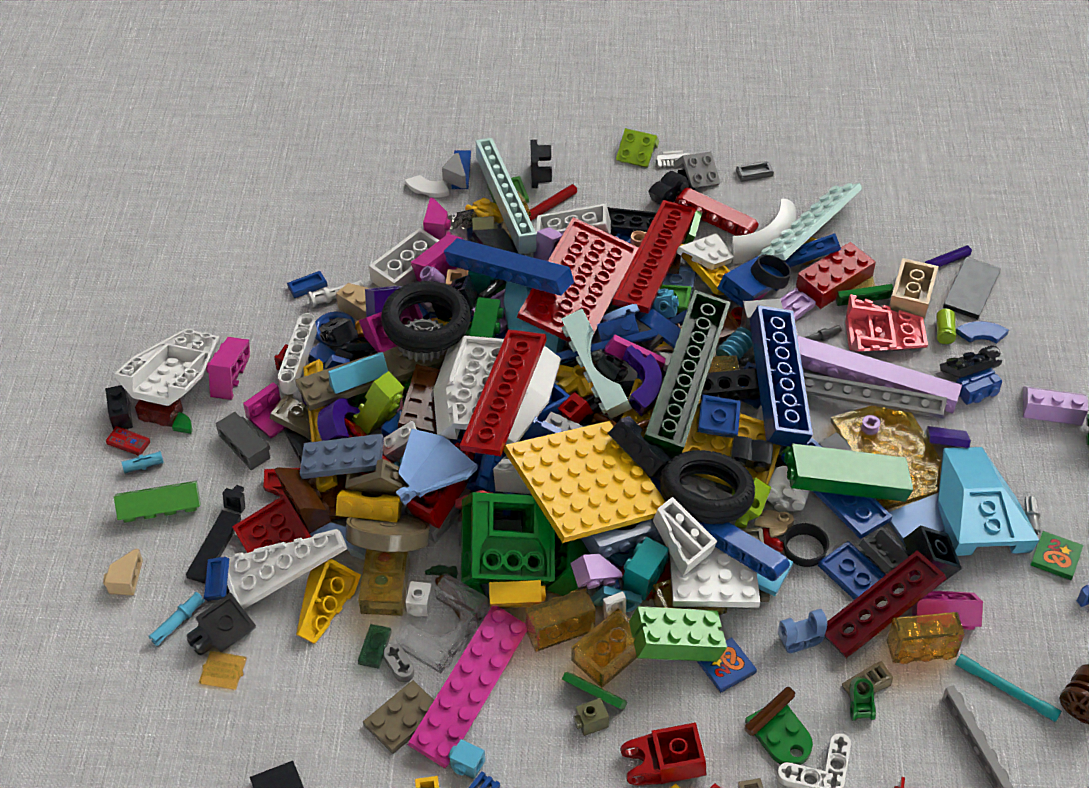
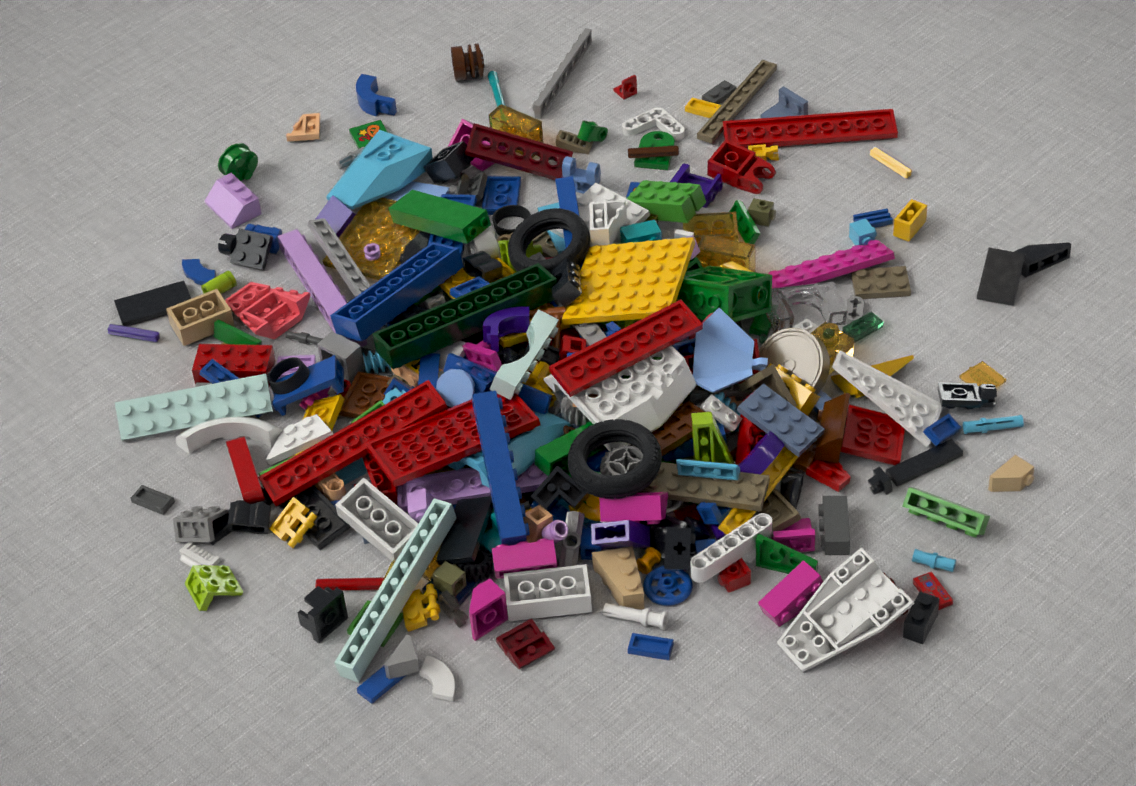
camera: 135 degrees left, 5 degrees down
none -> yellow plate [269,497,318,548]
none -> dark red slope [496,618,555,669]
none -> dark purple panel [670,163,723,208]
none -> green wing [756,533,818,574]

